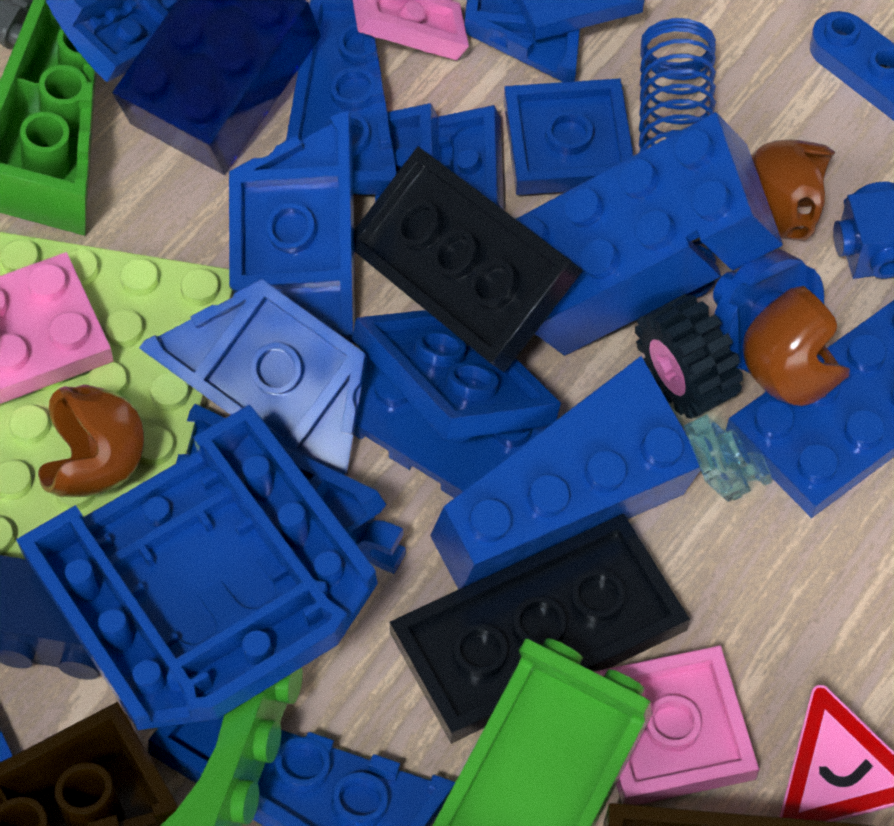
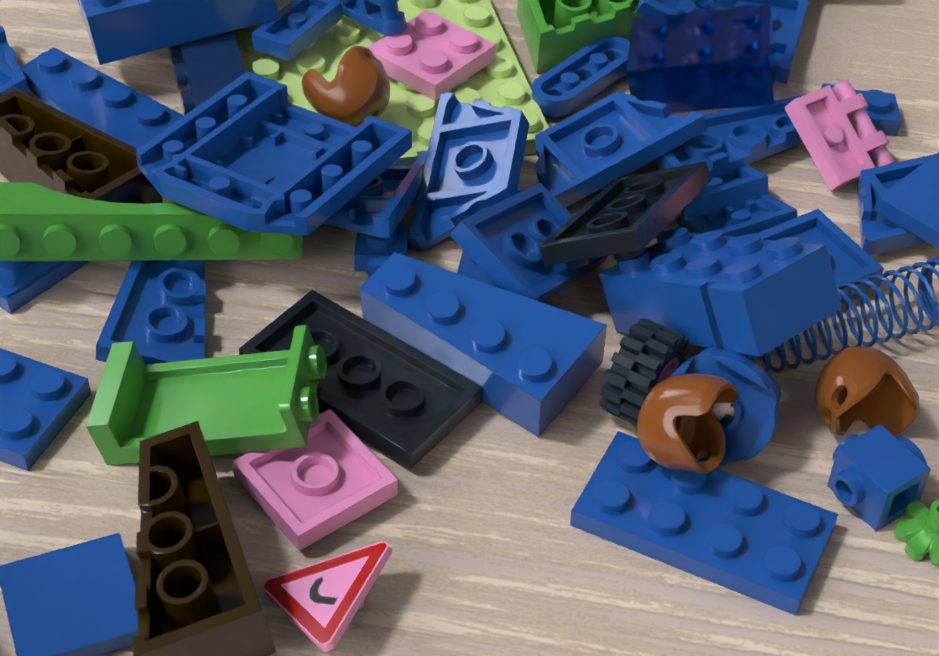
camera: 65 degrees right, 15 degrees down
clear light blue plate [684,414,772,502] -> none
none -> blue plate [531,36,635,118]

